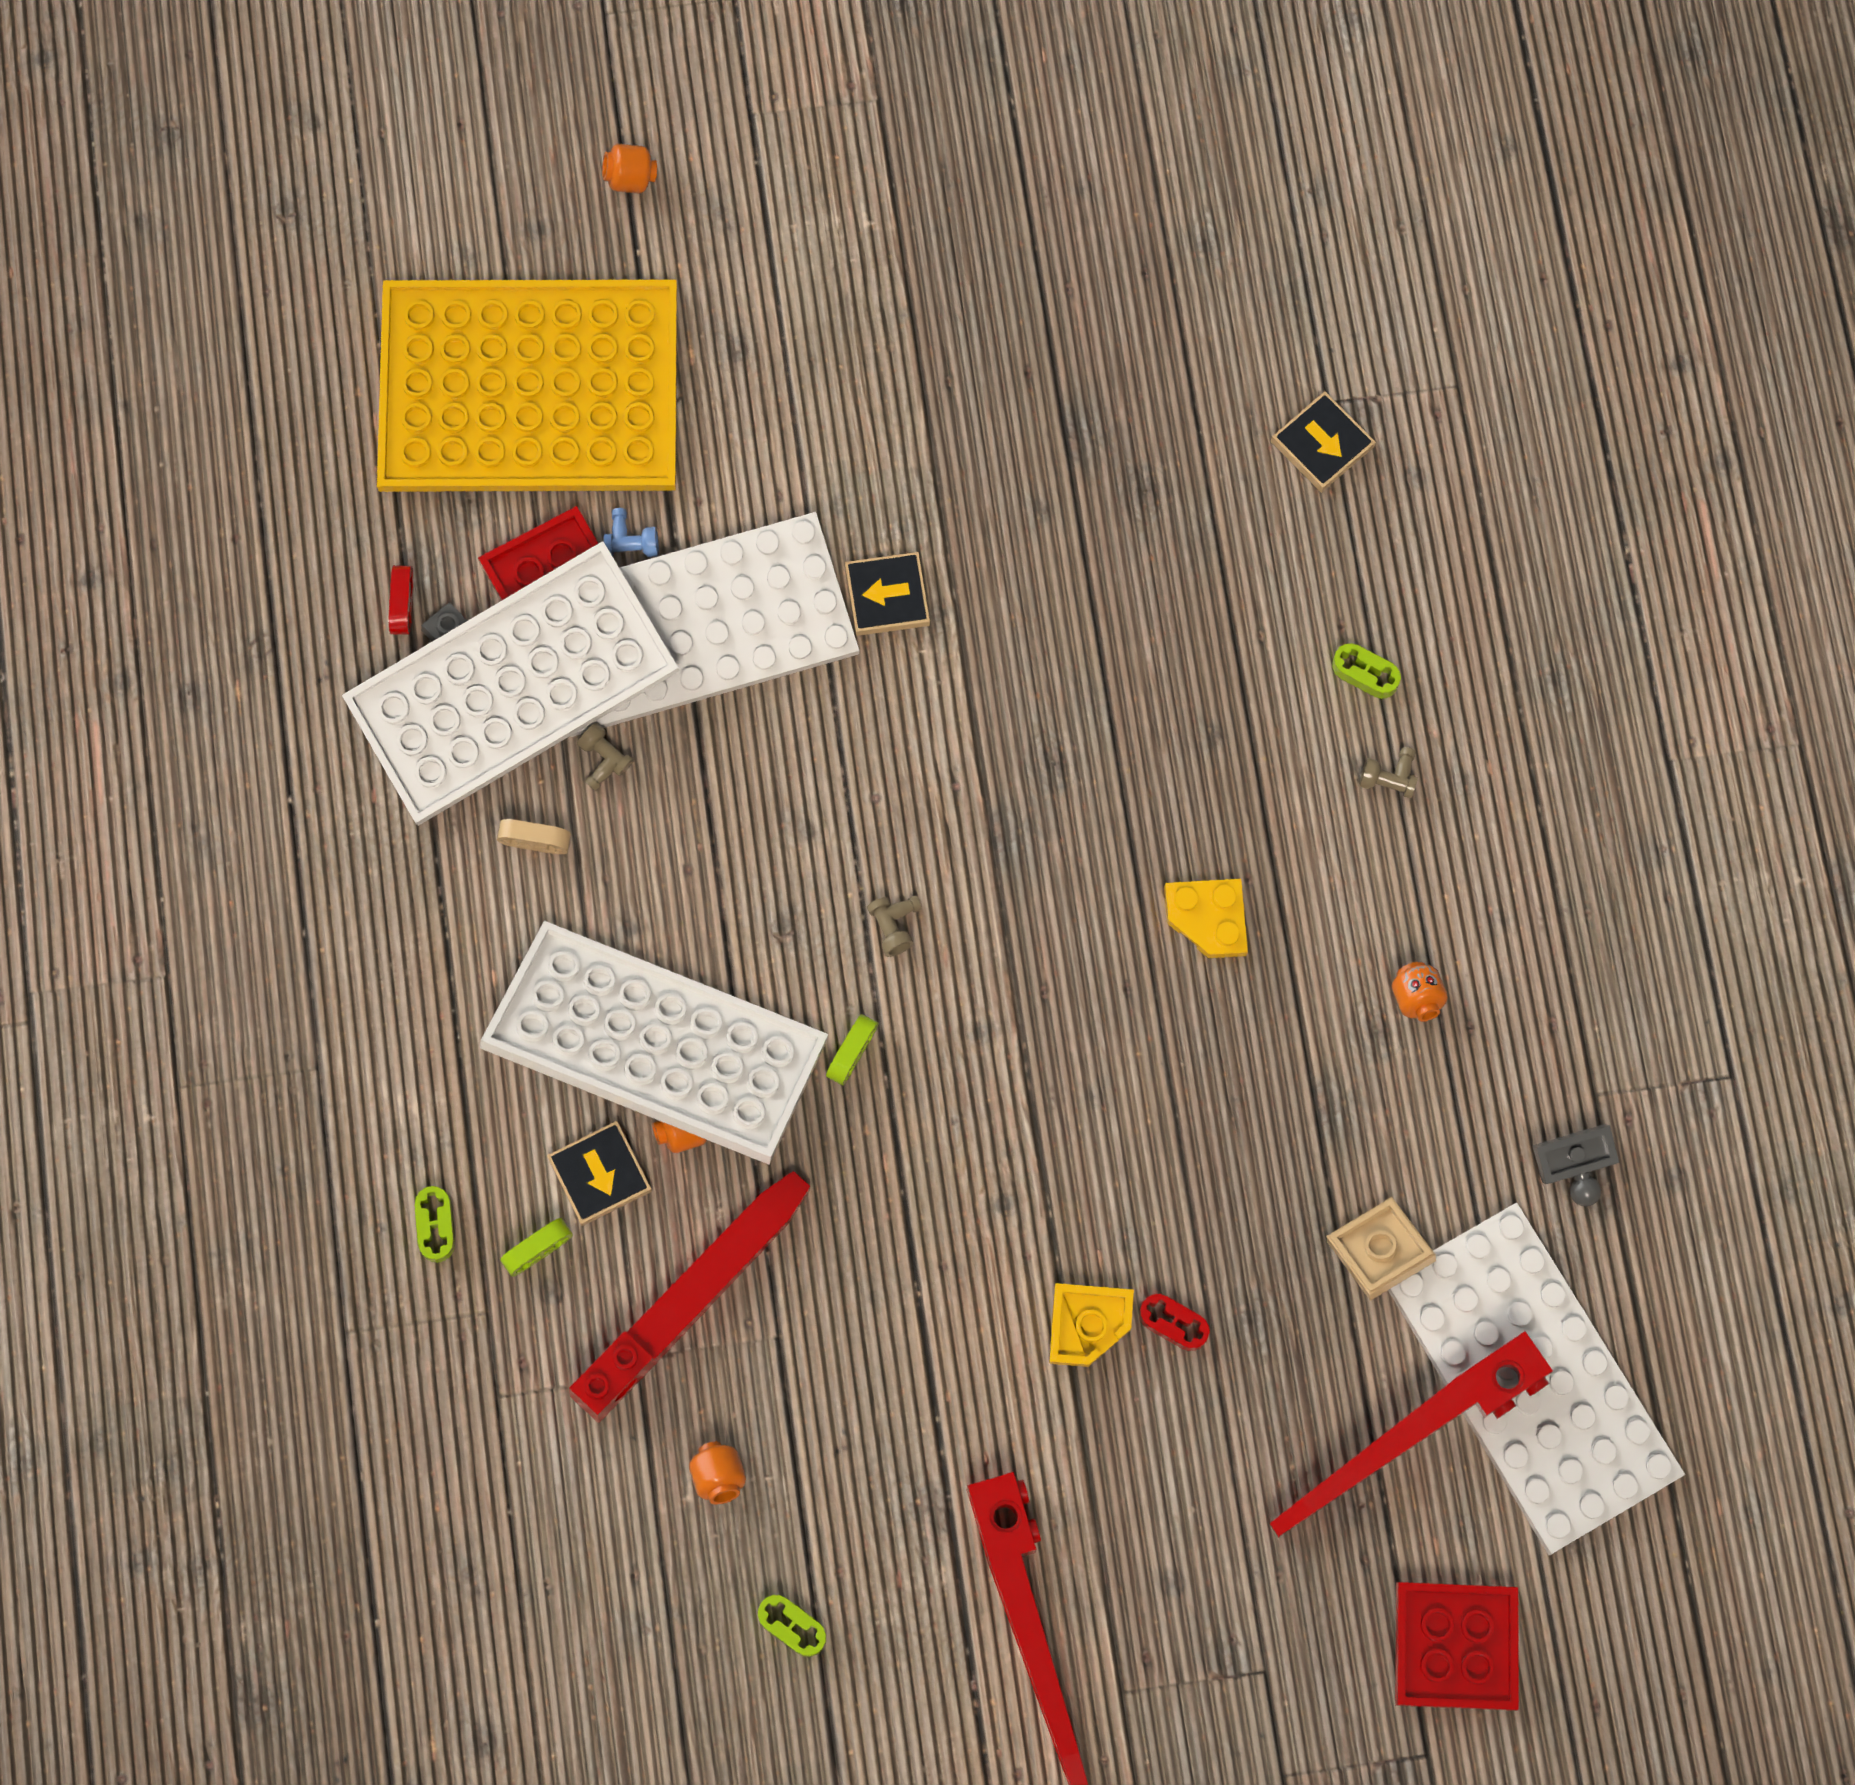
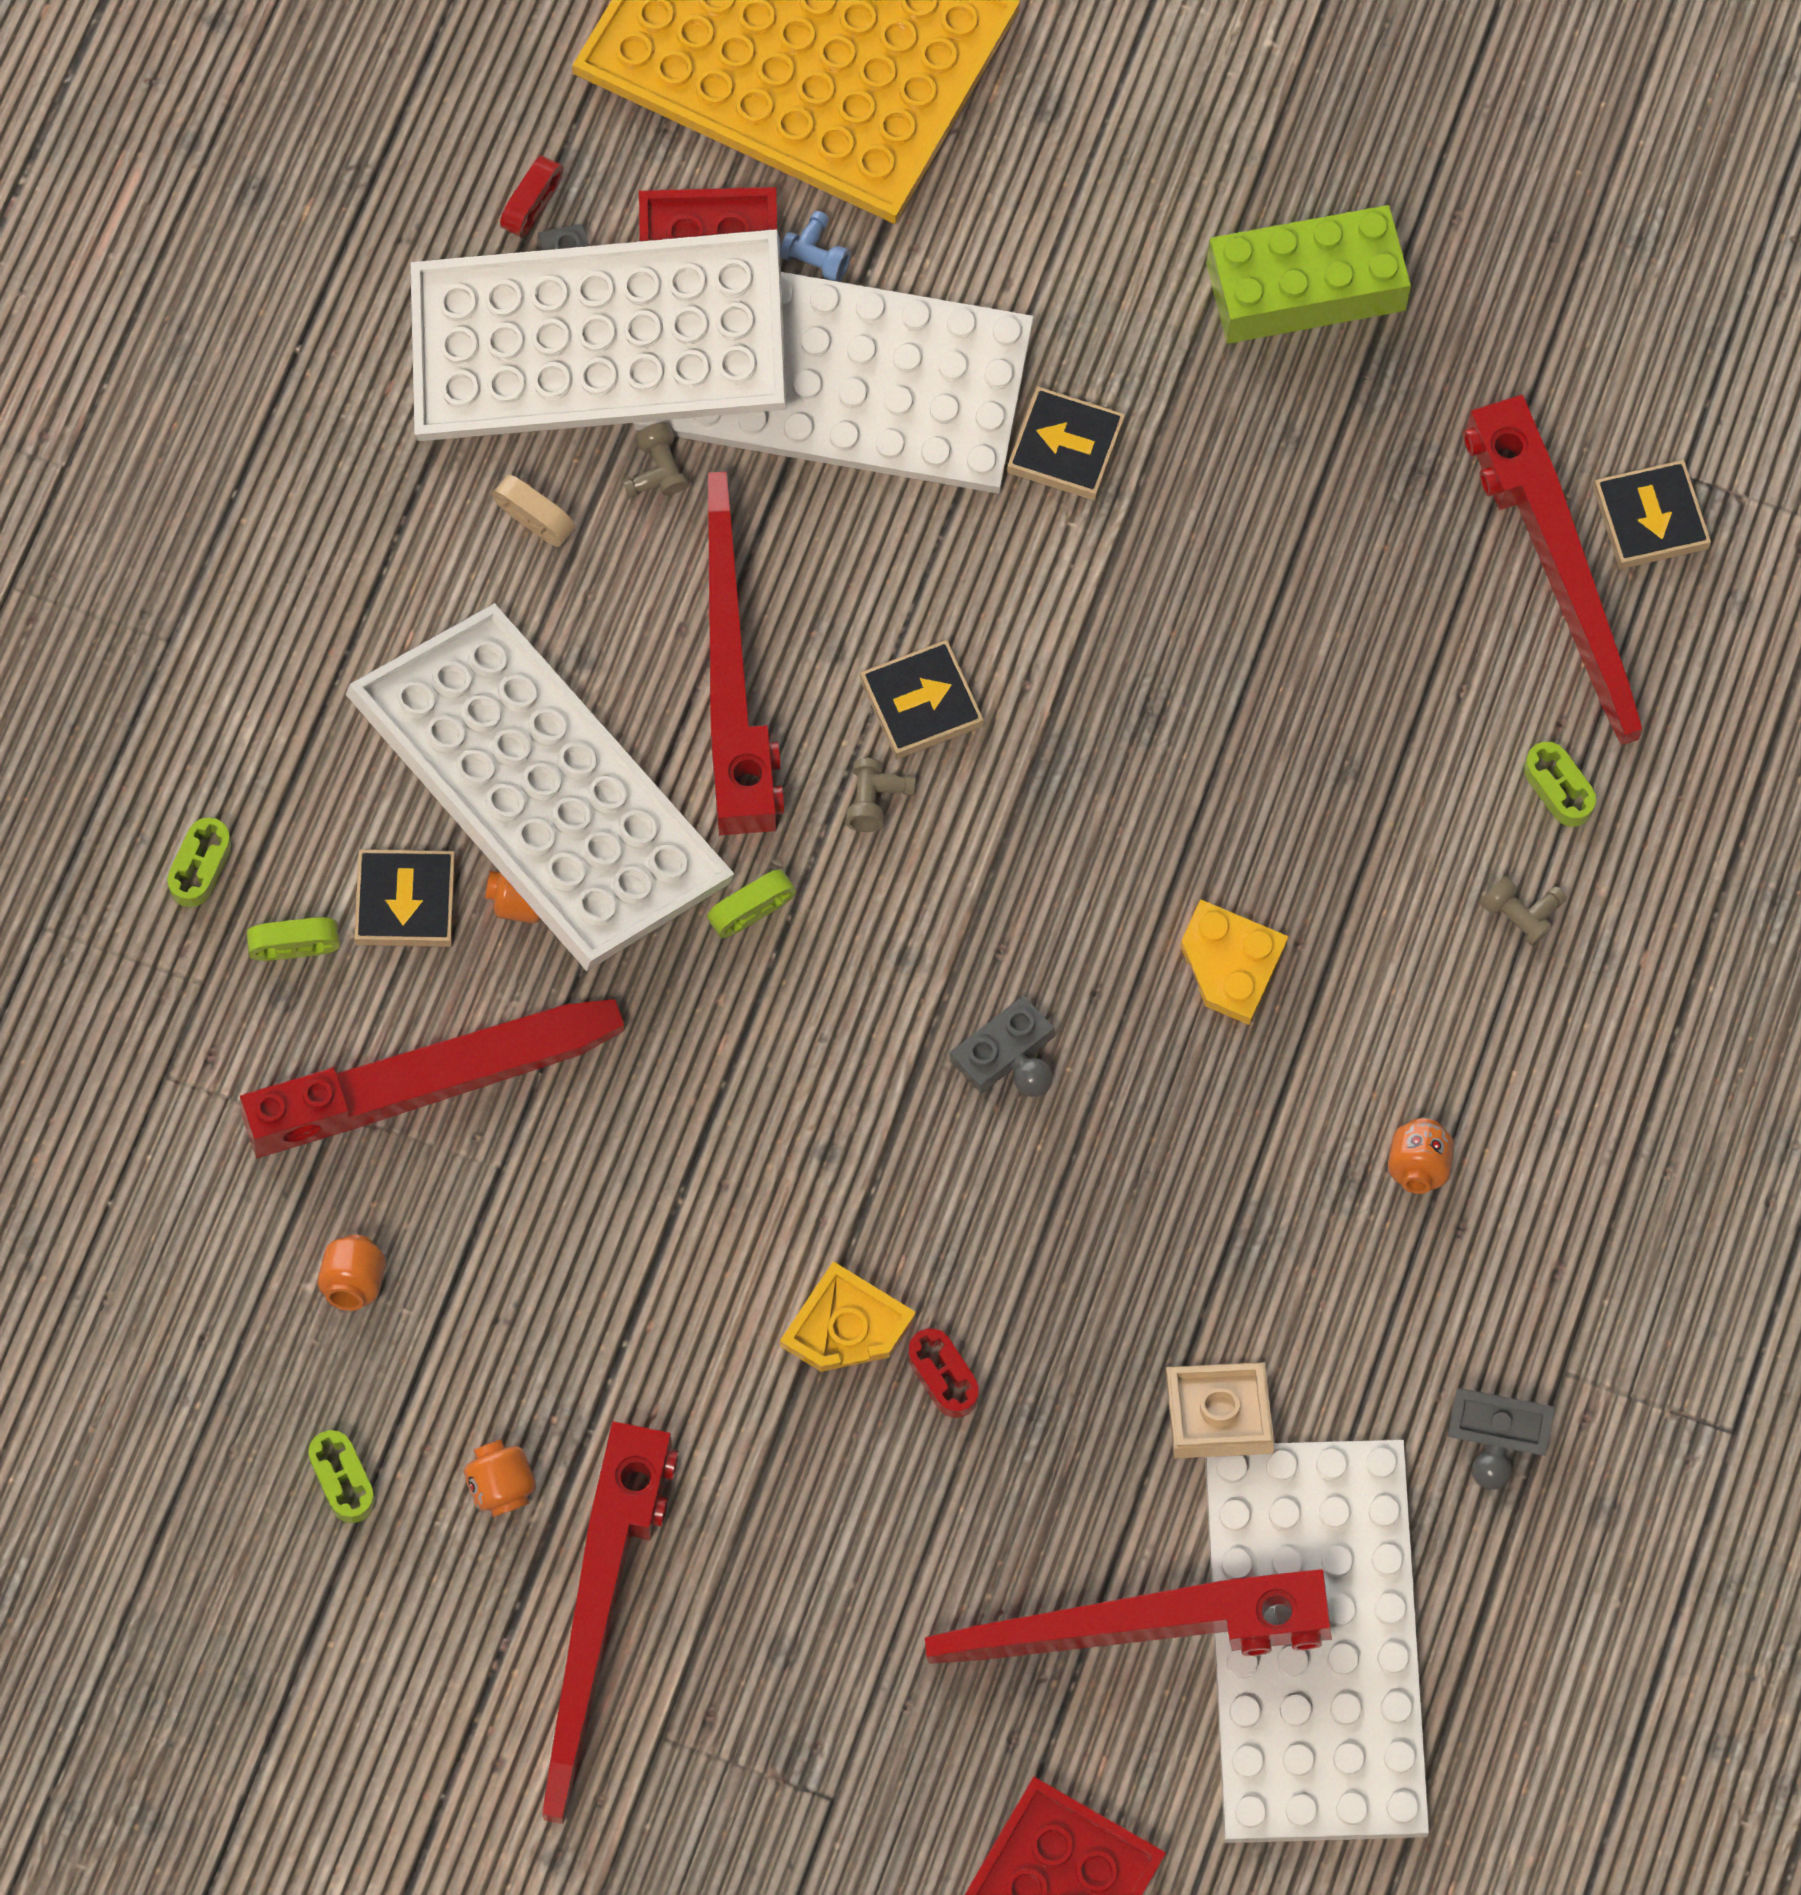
camera: 30 degrees right, 5 degrees down
none -> orange head [464,1439,536,1517]
none -> red piece [708,471,784,836]
none -> black tile [860,640,984,760]
none -> dark grey plate [949,995,1055,1097]
none -> lime piece [1206,205,1411,344]
none -> red piece [1463,394,1642,746]

